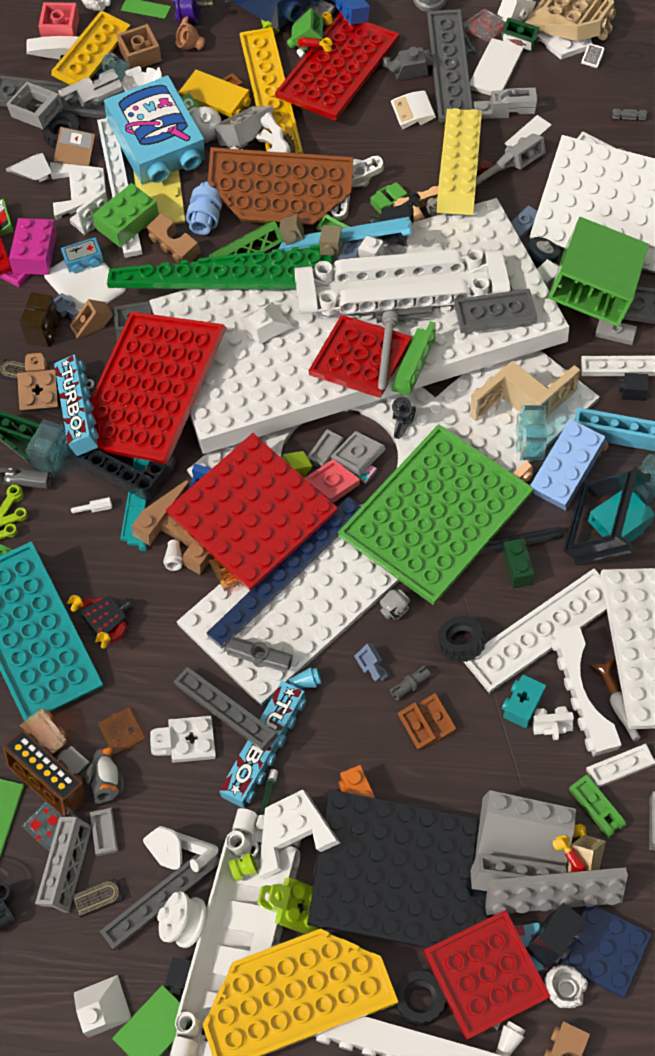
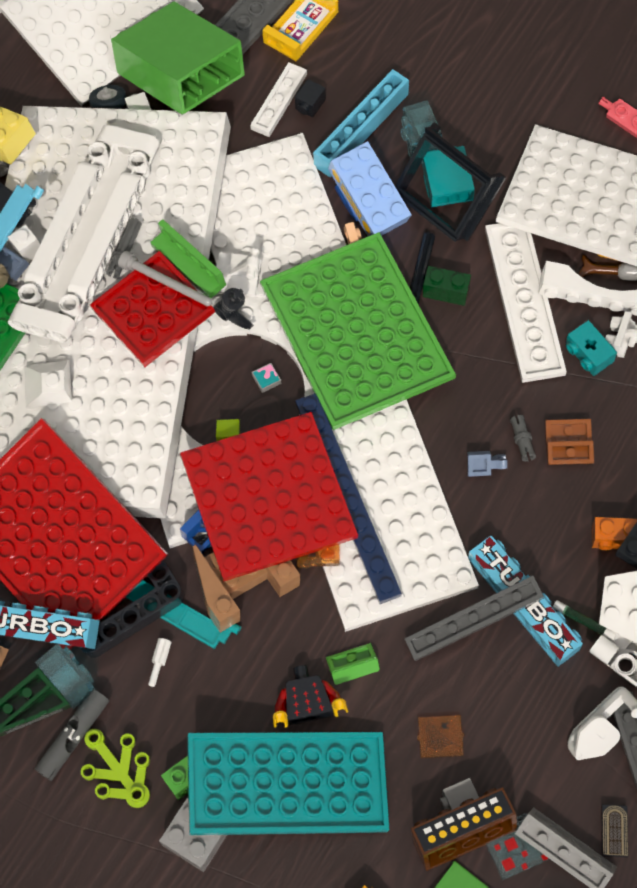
camera: 65 degrees left, 5 degrees up
clear orange bracket [20,708,68,753] -> none
dark grey animal [85,747,124,804] -> none
light grey tile [90,808,119,856] -> none
white plate [150,716,215,763] -> none
white cone [163,540,183,571] -> none
dark grey piece [227,636,293,673] -> none
medium azure cone [289,667,322,689] -> none
coral tile [305,459,360,503] -> none
light grey tile [307,429,344,468] -> none
light grey tile [330,431,385,475] -> none
light grey head [380,589,410,620] -> none
black tyre [438,616,486,662] -> none
dark grey plate [454,289,537,333] -> none
tan bracket [470,360,580,426] -> none
sand blue plate [511,205,538,239] -> none
clear light blue brick [515,405,547,460] -> none
light grey plate [595,319,637,345] -> none
none -> white plate [216,248,262,297]
none -> bright green slope [326,643,380,685]

